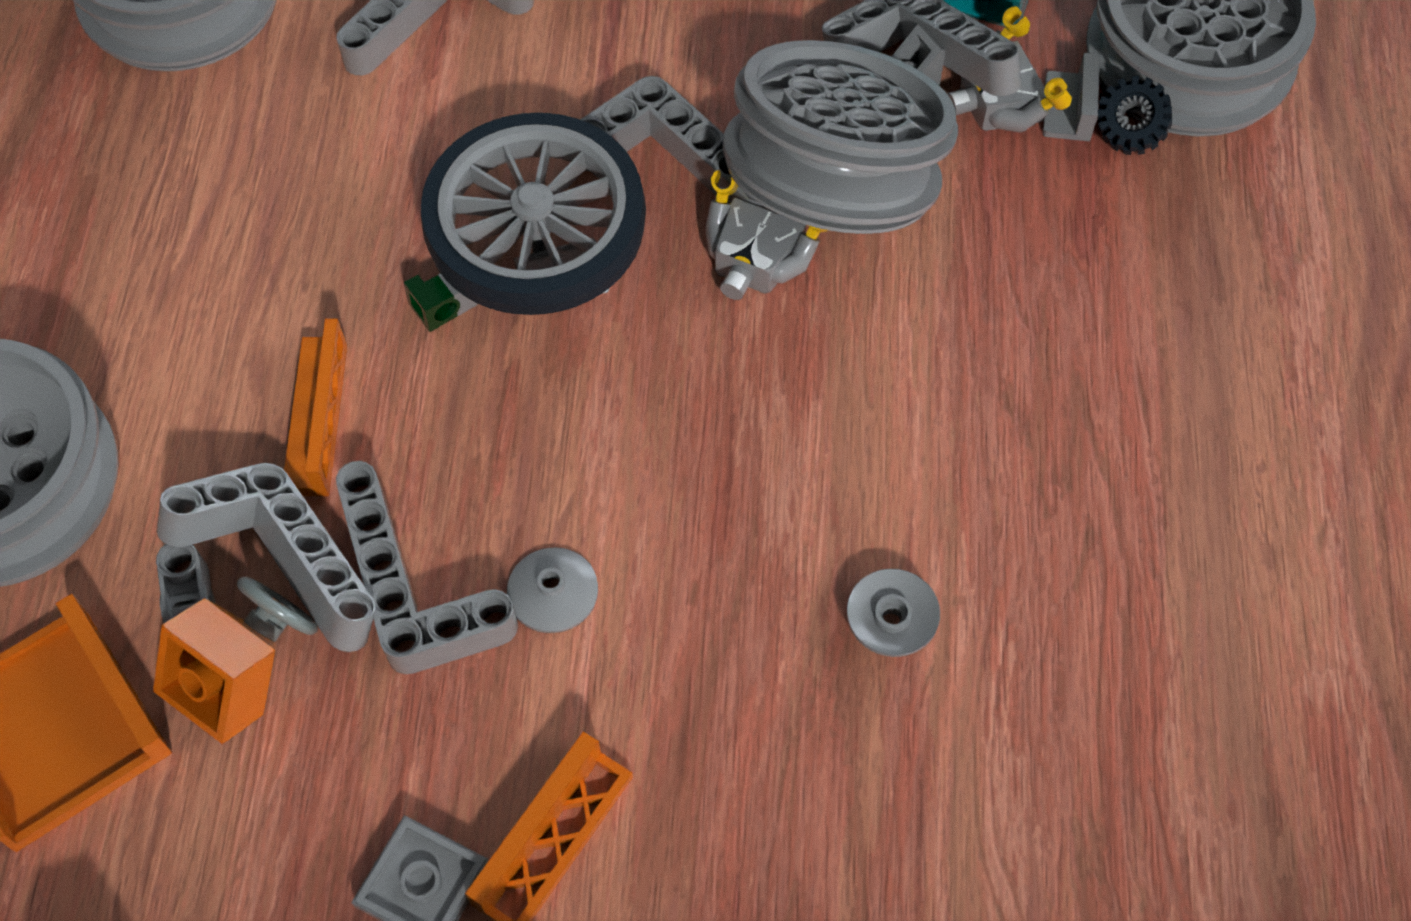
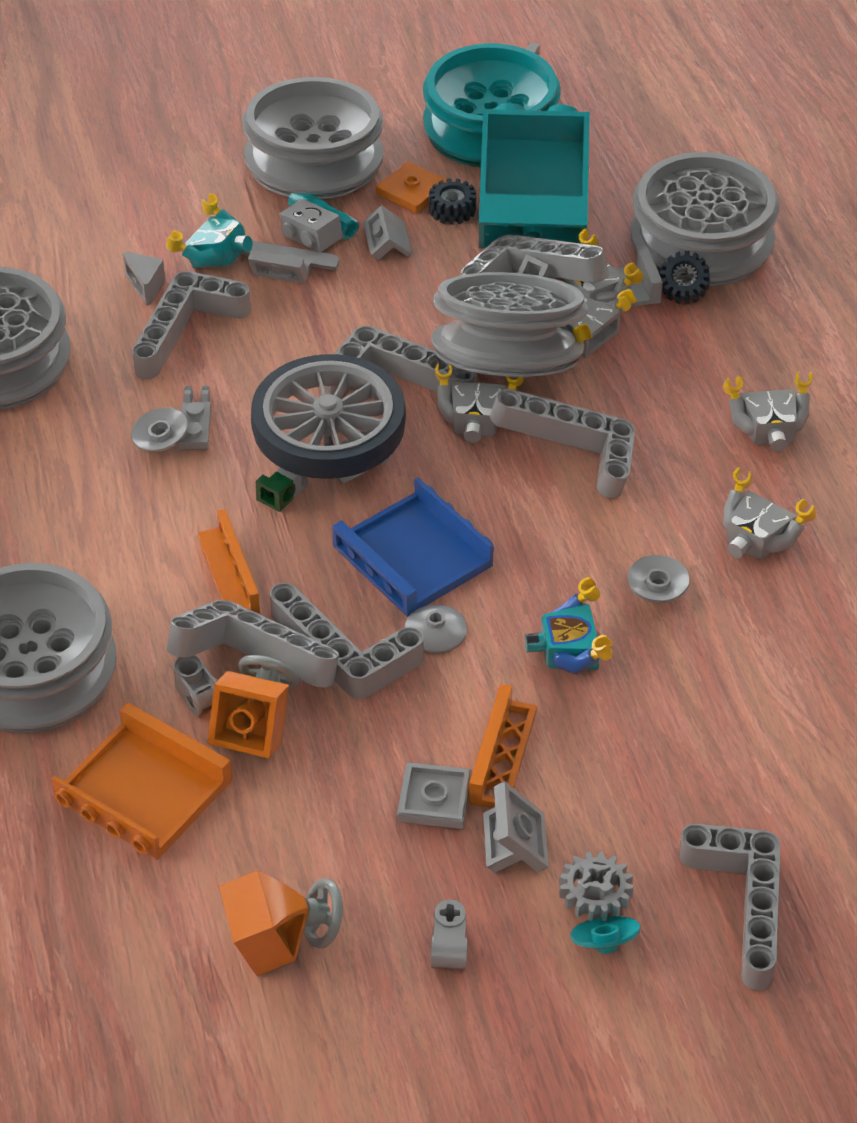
camera: 20 degrees left, 15 degrees down
none -> light grey dish [131,408,188,452]
none -> light grey hinge [178,386,211,450]
none -> blue panel [332,478,494,617]
none -> light grey beam [490,389,635,498]
none -> torso [524,577,613,674]
none -> light grey torso [561,289,637,358]
none -> light grey torso [723,371,813,452]
none -> light grey torso [723,467,817,559]

